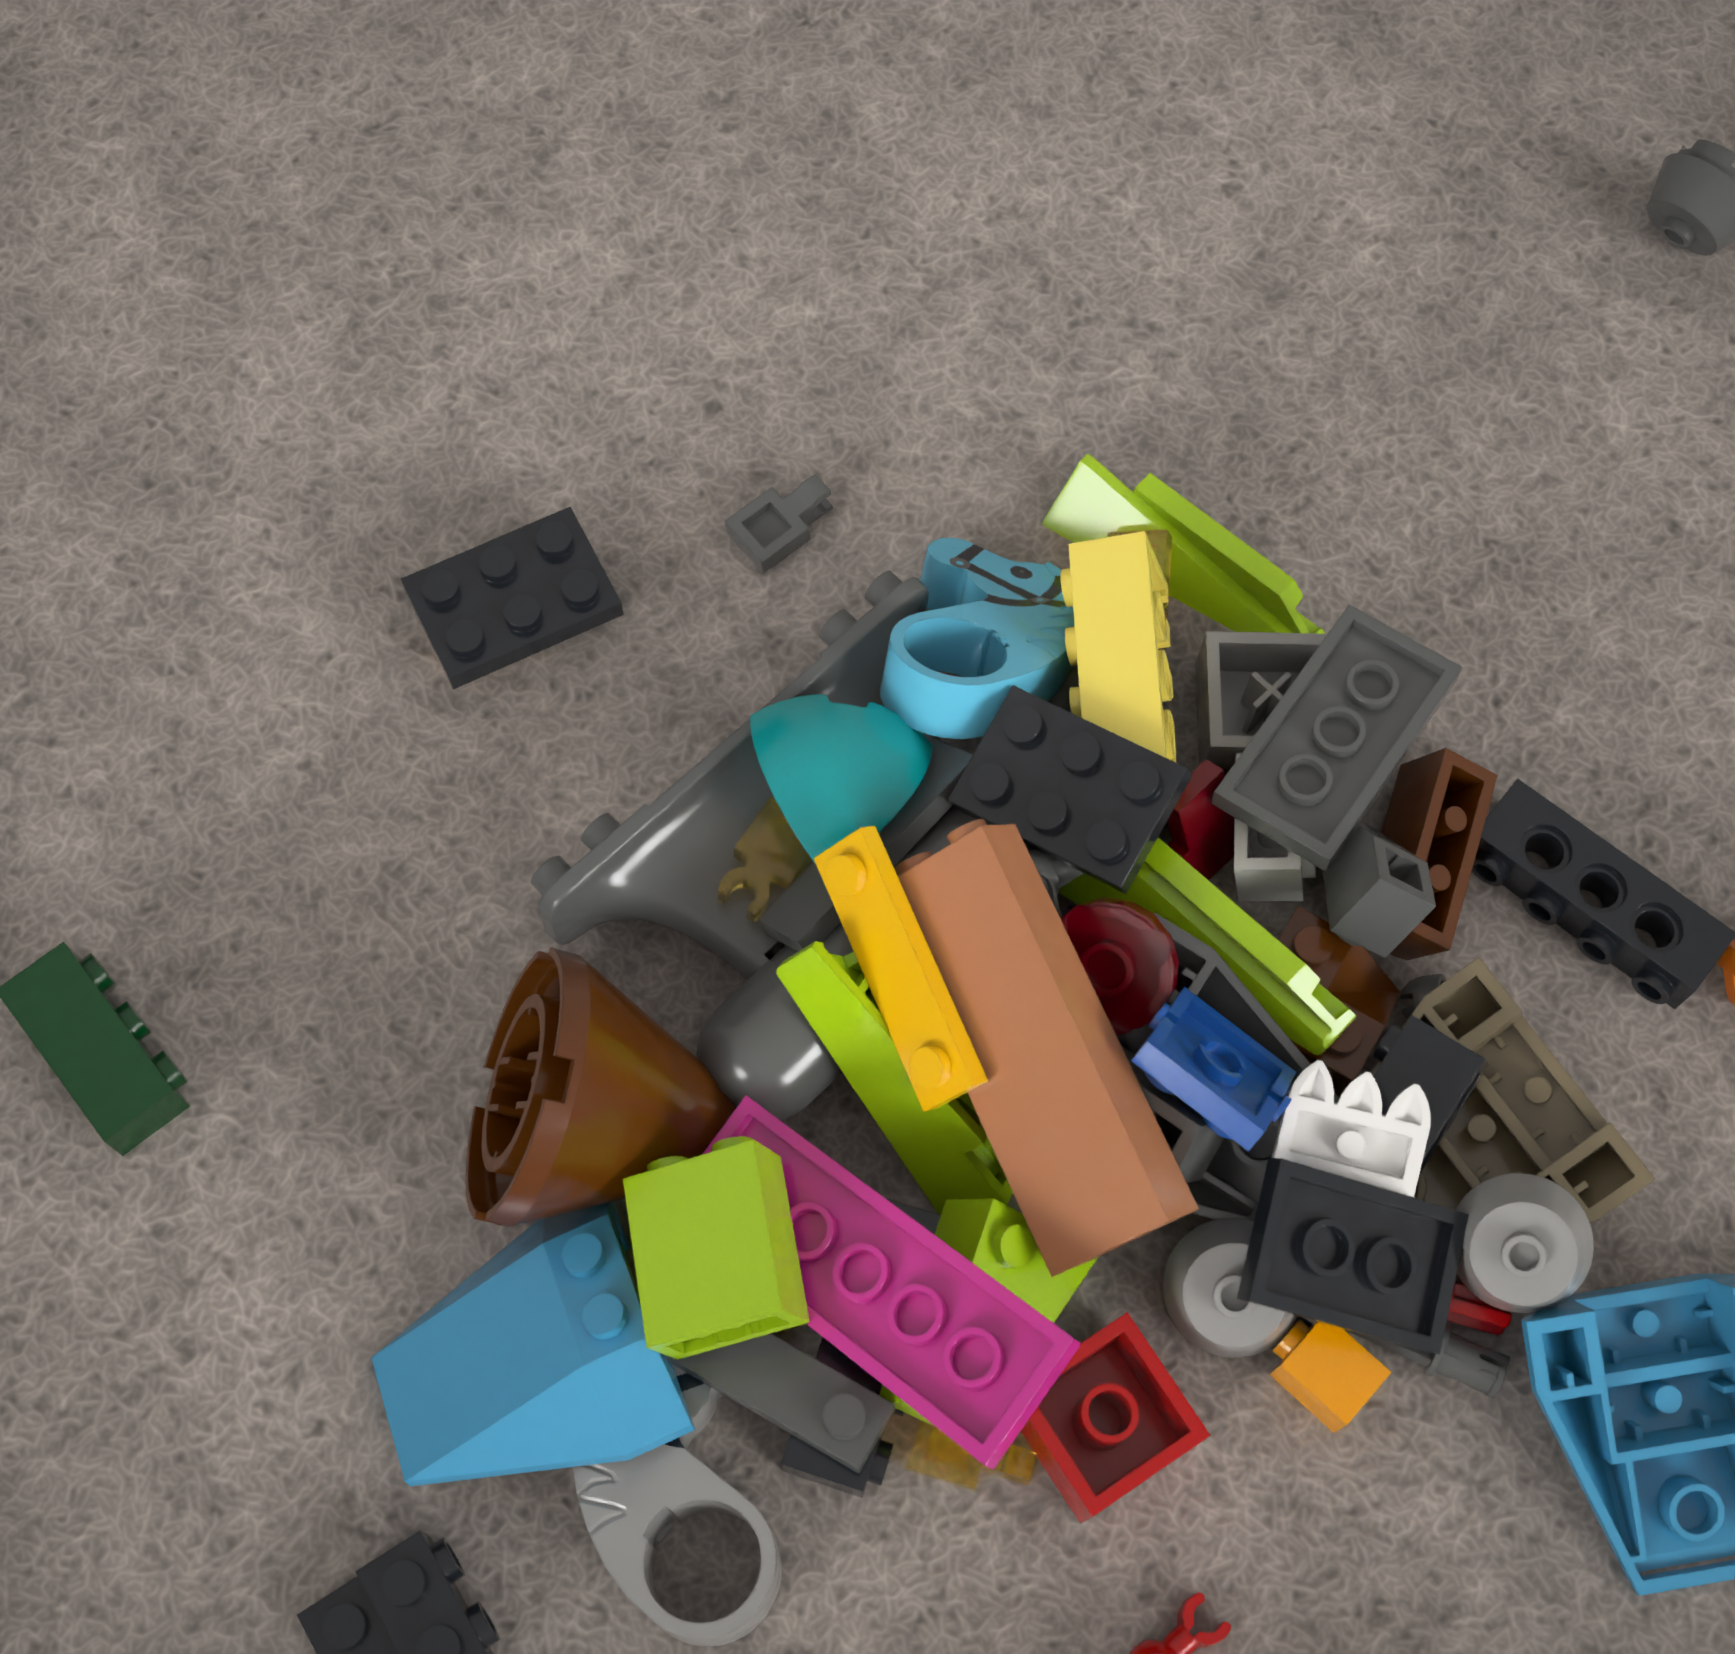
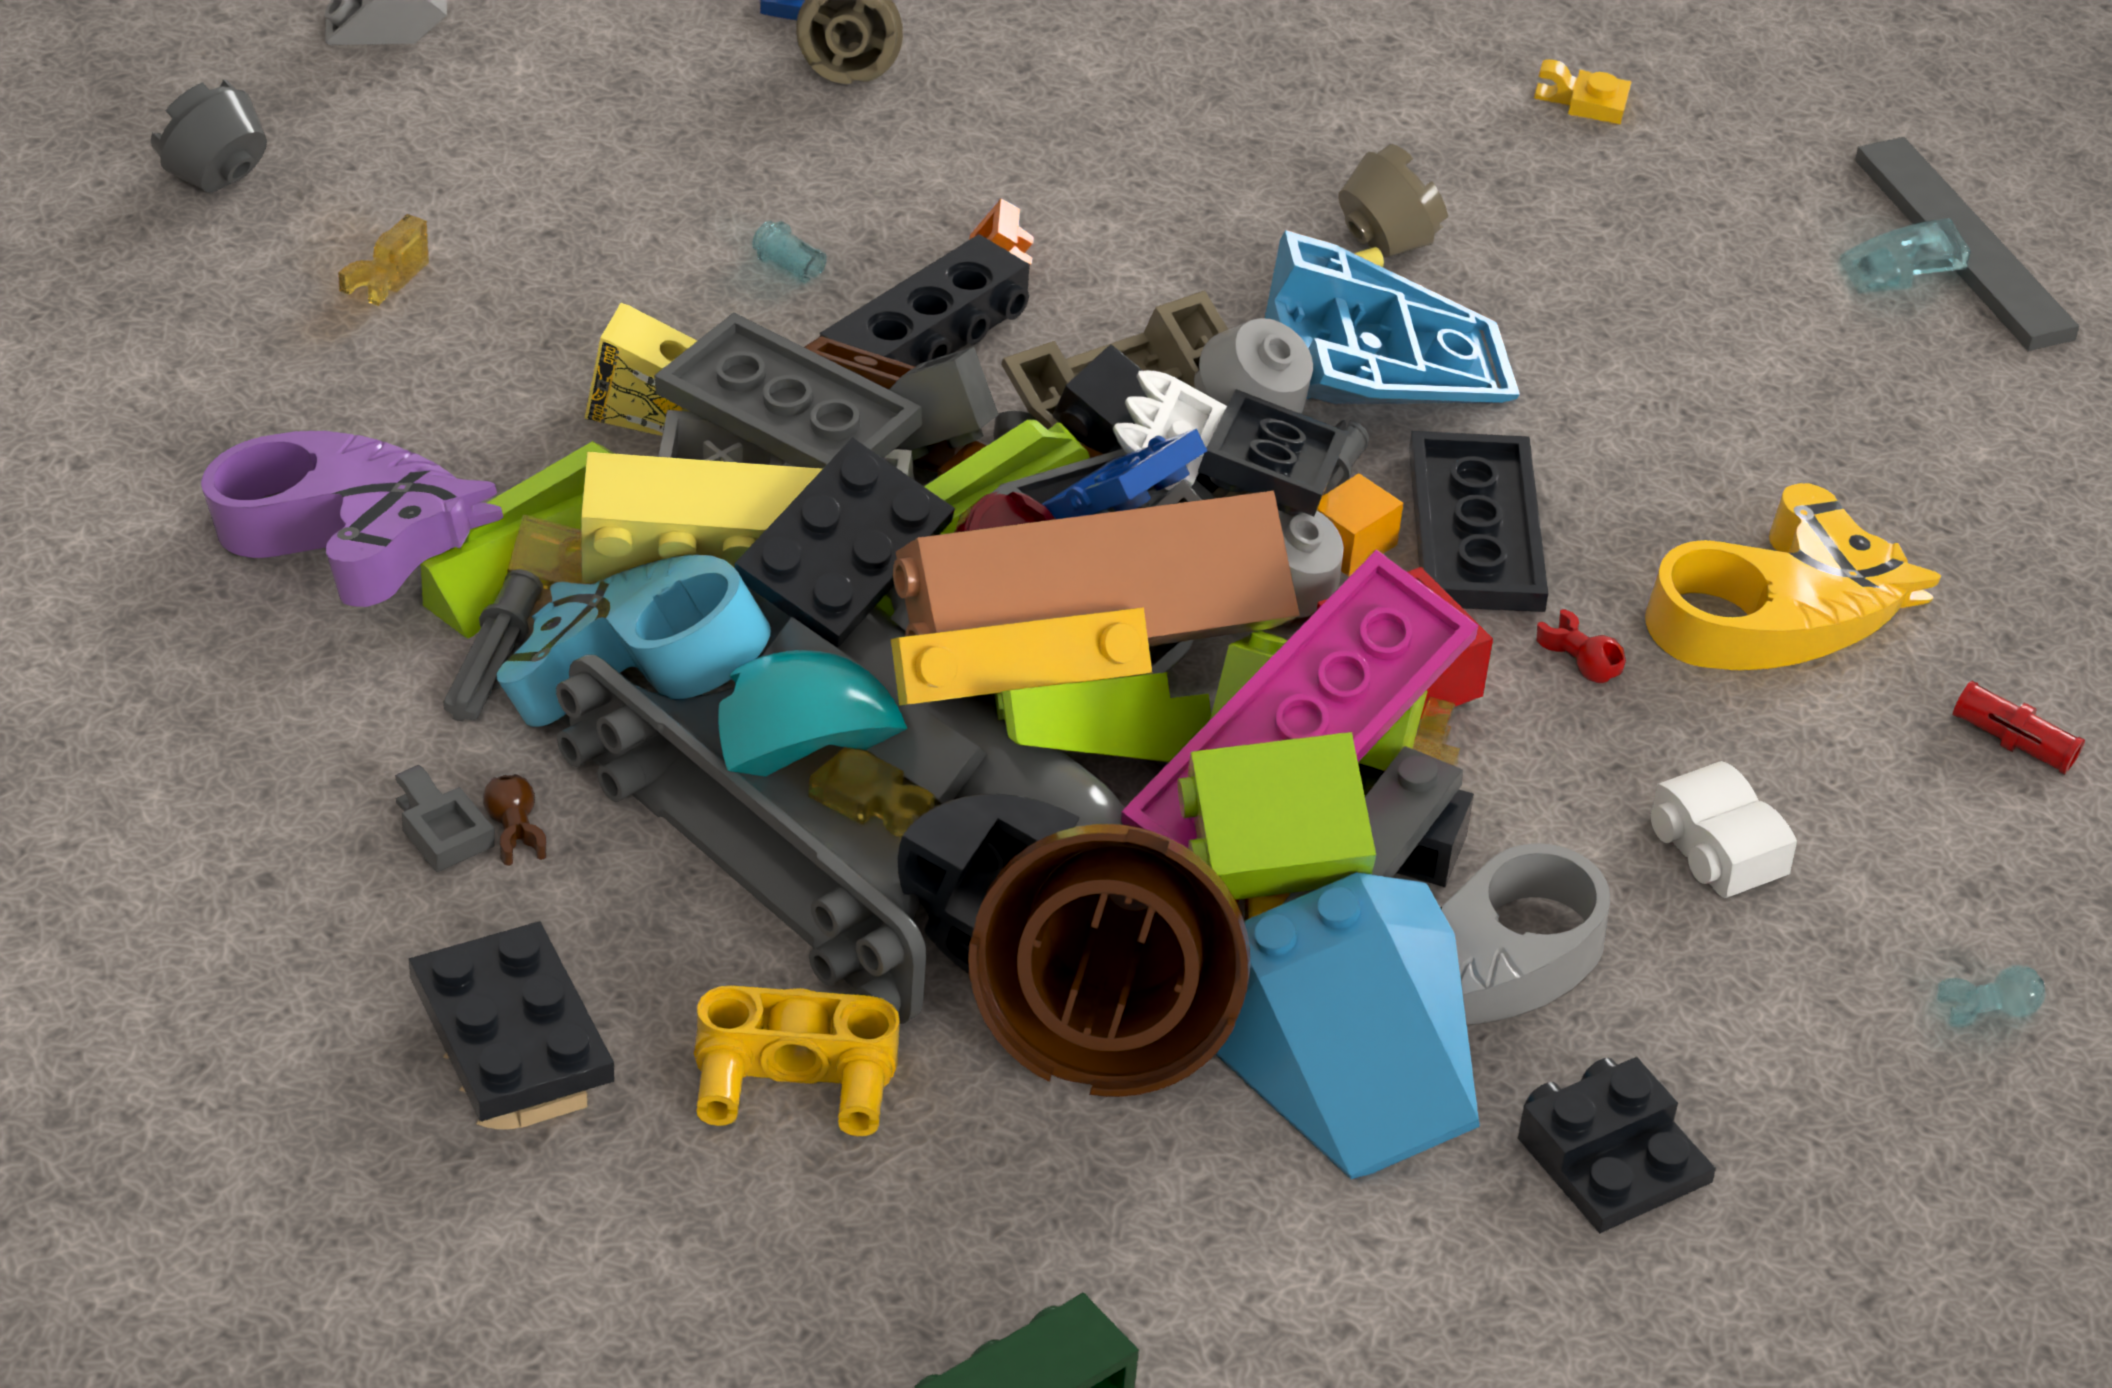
camera: 90 degrees left, 25 degrees down
none -> medium lavender animal [201,431,503,607]
none -> clear yellow plate [338,214,429,306]
none -> dark grey axle [443,569,543,722]
none -> reddish brown arm [483,774,546,866]
none -> light yellow torso [584,303,697,436]
none -> yellow piece [694,985,900,1136]
none -> clear light blue pin [752,220,827,284]
none -> black brick [897,794,1080,974]
none -> black plate [1409,431,1548,612]

